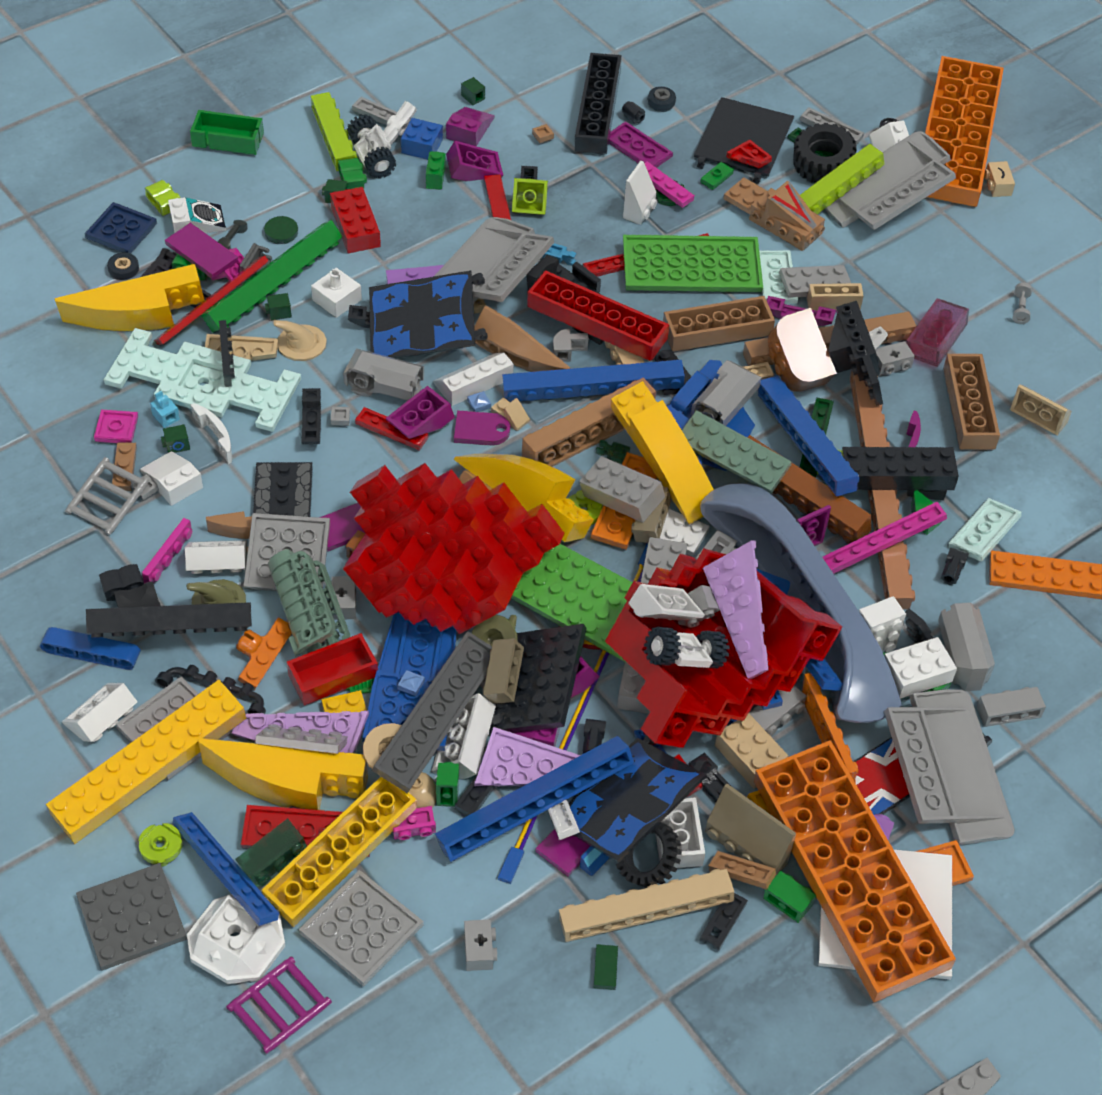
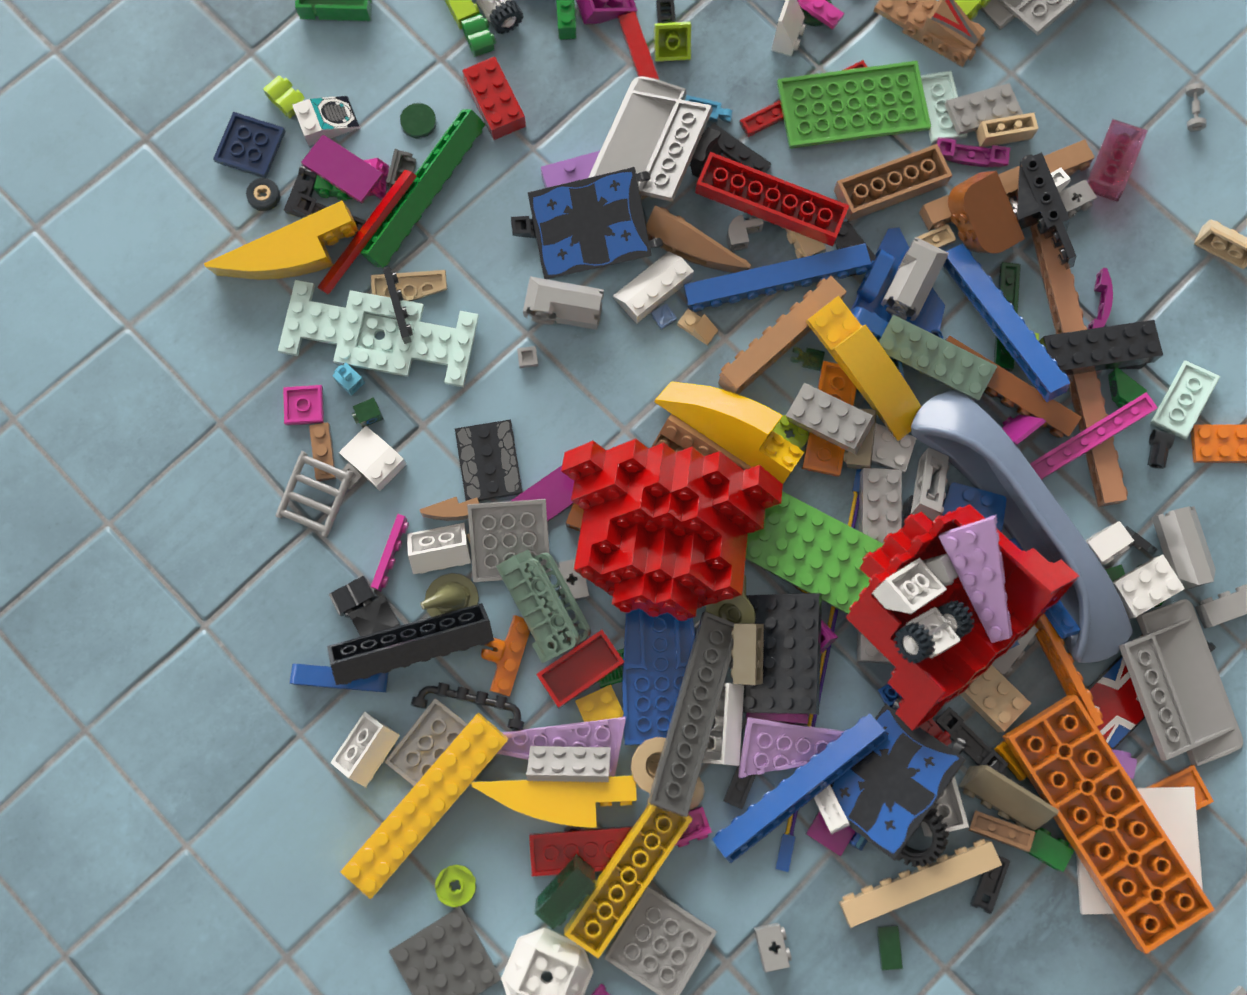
camera: 10 degrees left, 25 degrees up
blue plate [172,812,279,926] -> none
white slope [191,403,232,464] -> none
pearl dark grey bar [218,220,248,250] -> none
dark green brick [264,293,292,321] -> none
tan piece [273,320,327,361] -> none
black slope [301,388,321,444] -> none
white brick [311,268,362,318] -> none
dark green brick [322,179,348,203] -> none
red plate [355,407,429,450] -> none
magenta slope [386,386,455,438] -> none
medium blue tile [398,670,425,696] -> none
green brick [436,762,459,807] -> none
magenta tile [454,410,510,446] -> none
black tile [572,262,601,293] -> none
black piece [582,718,606,754] -> none
medium nougat brick [943,354,1000,449] -> none

